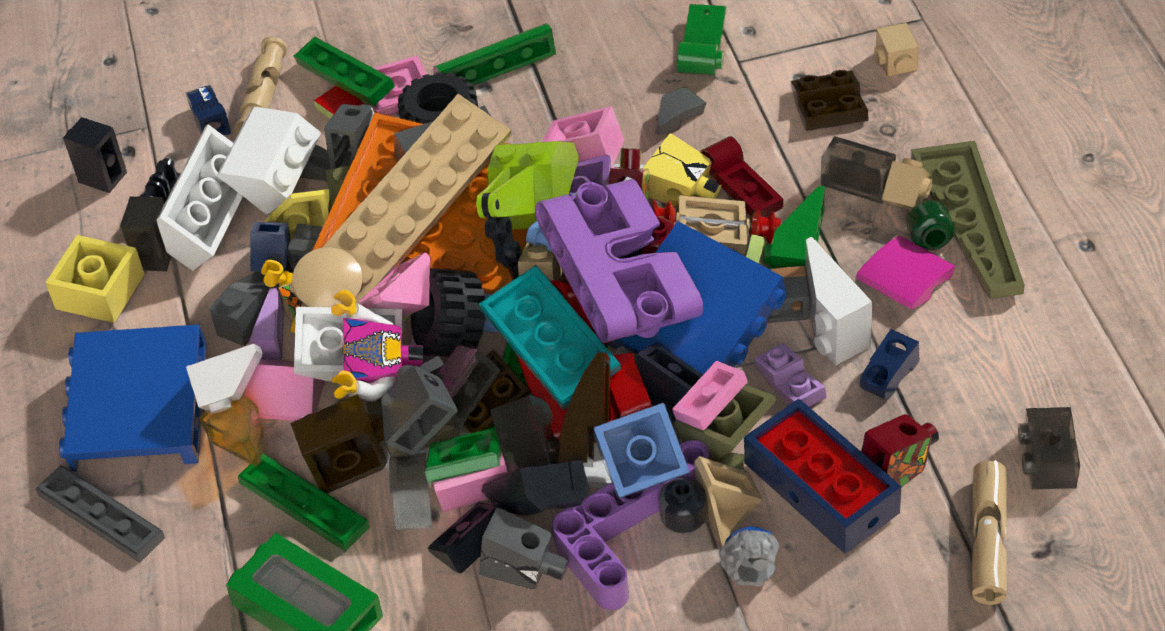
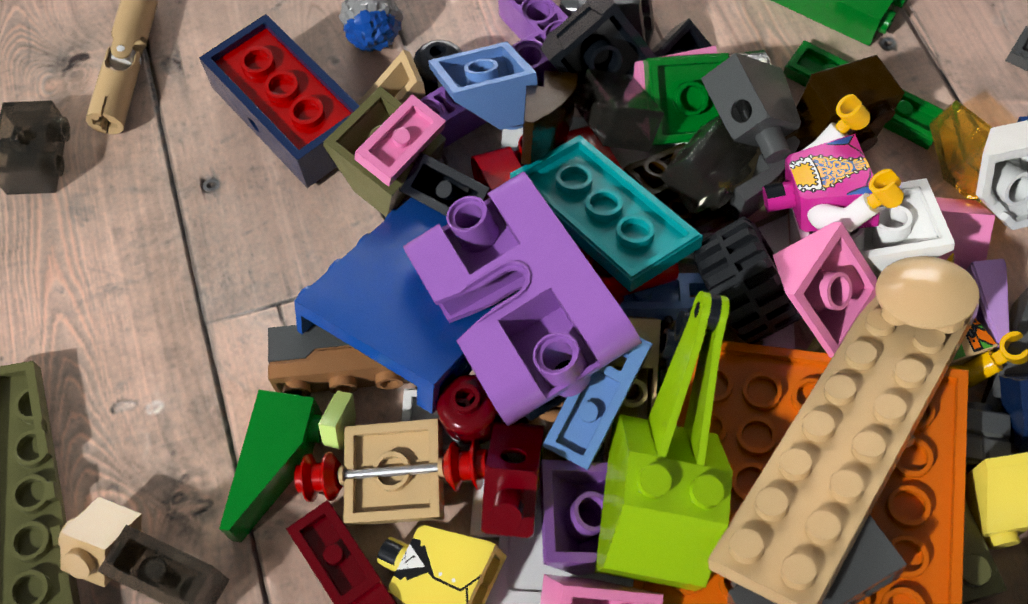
camera: 175 degrees right, 15 degrees up
lavender slope [754,343,827,407] -> none
white slope [805,237,872,366] -> none
dark pink slope [856,235,955,310] -> none
dark blue leg [860,329,920,400] -> none
dark red torso [861,414,939,486] -> none
dark green head [906,200,955,250] -> none

